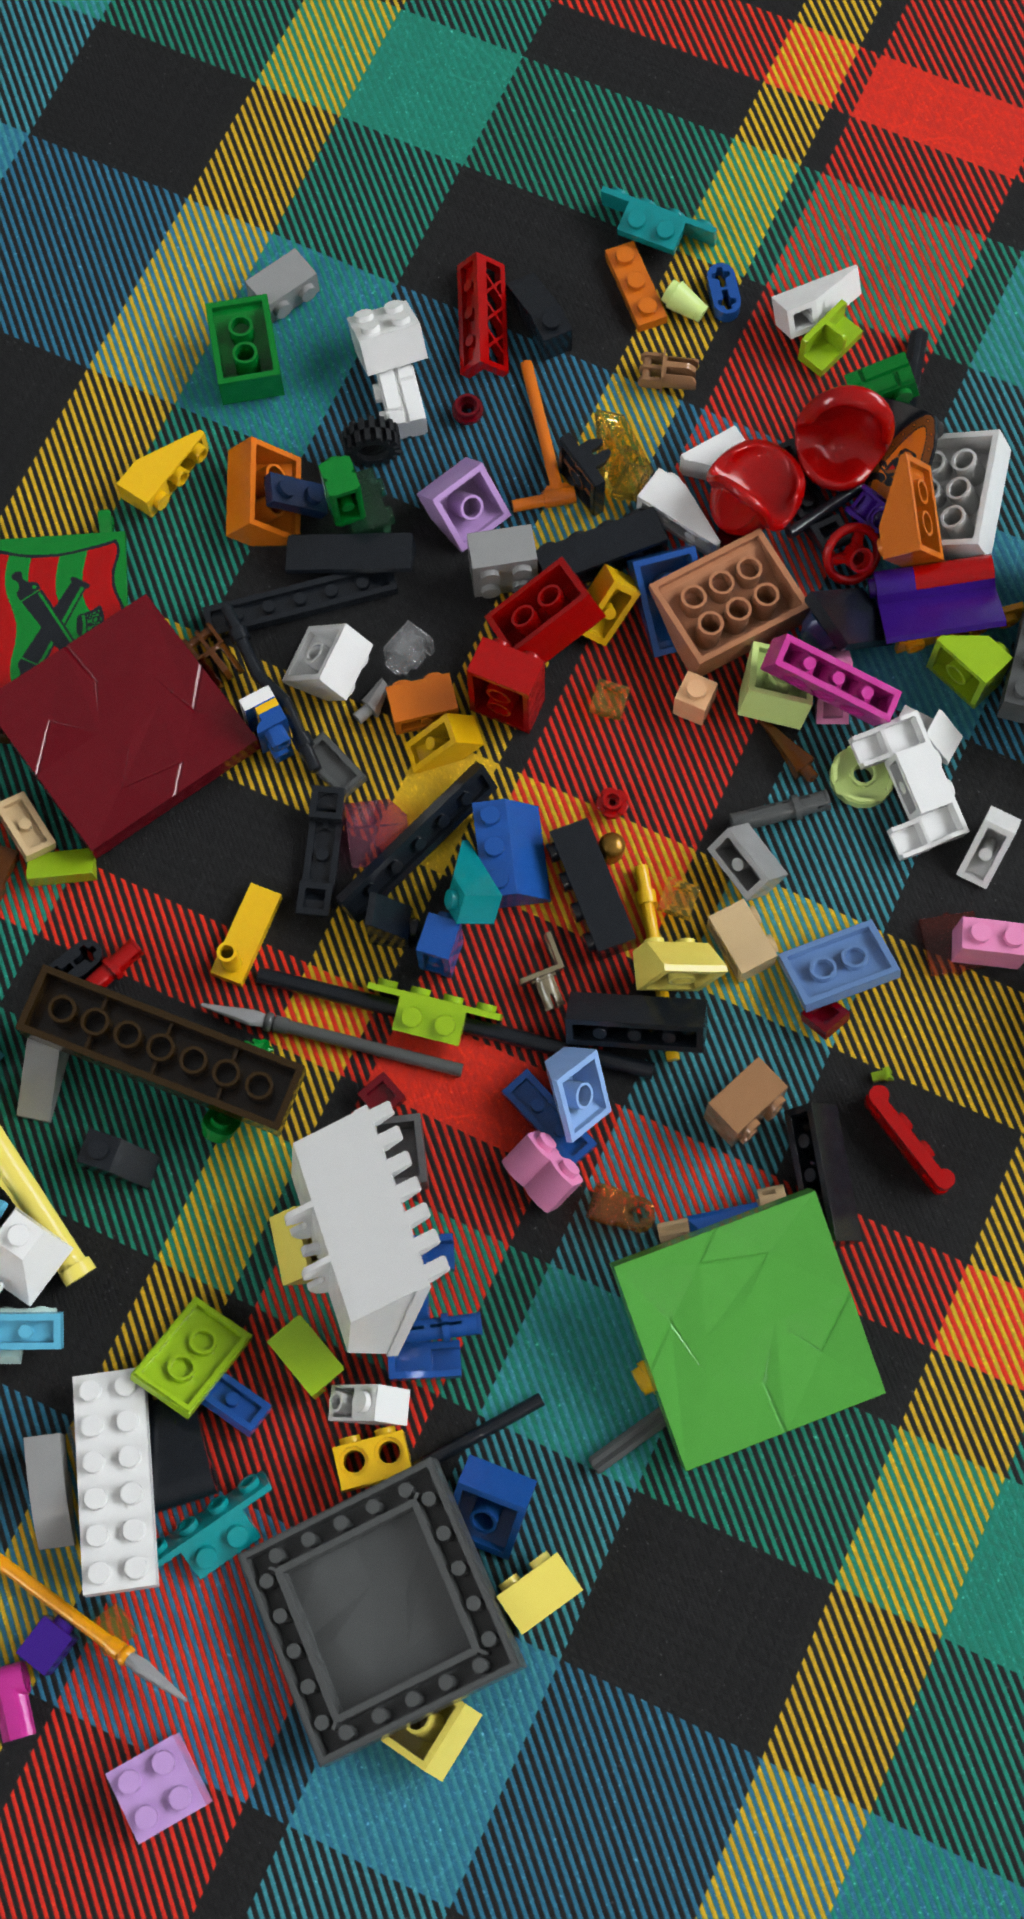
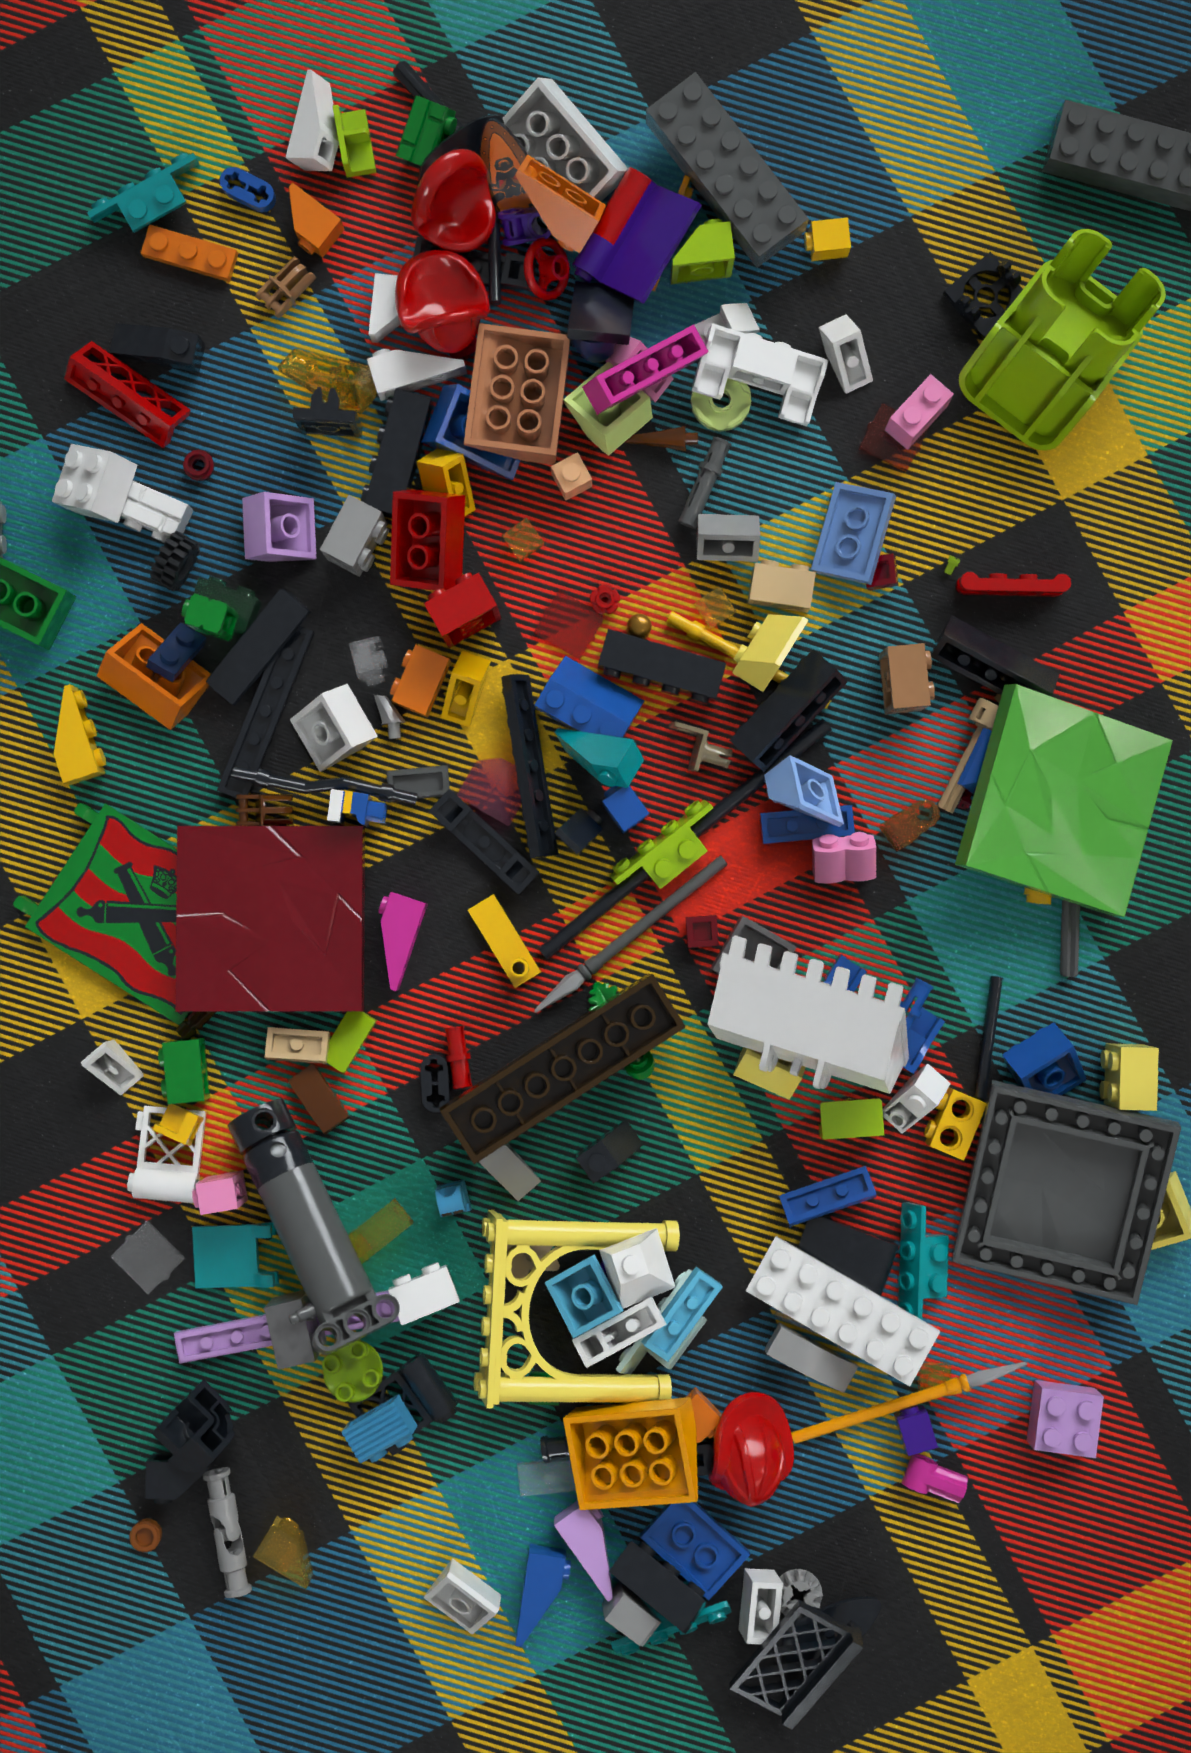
camera: 55 degrees left, 15 degrees up
lime tile [130,1296,253,1419] -> none
orange bar [511,360,577,513] -> none
yellowish green cone [661,279,709,322] -> none
none -> orange slope [289,182,345,258]
none -> dark pink slope [378,892,428,991]
none -> clear red piece [534,590,605,660]

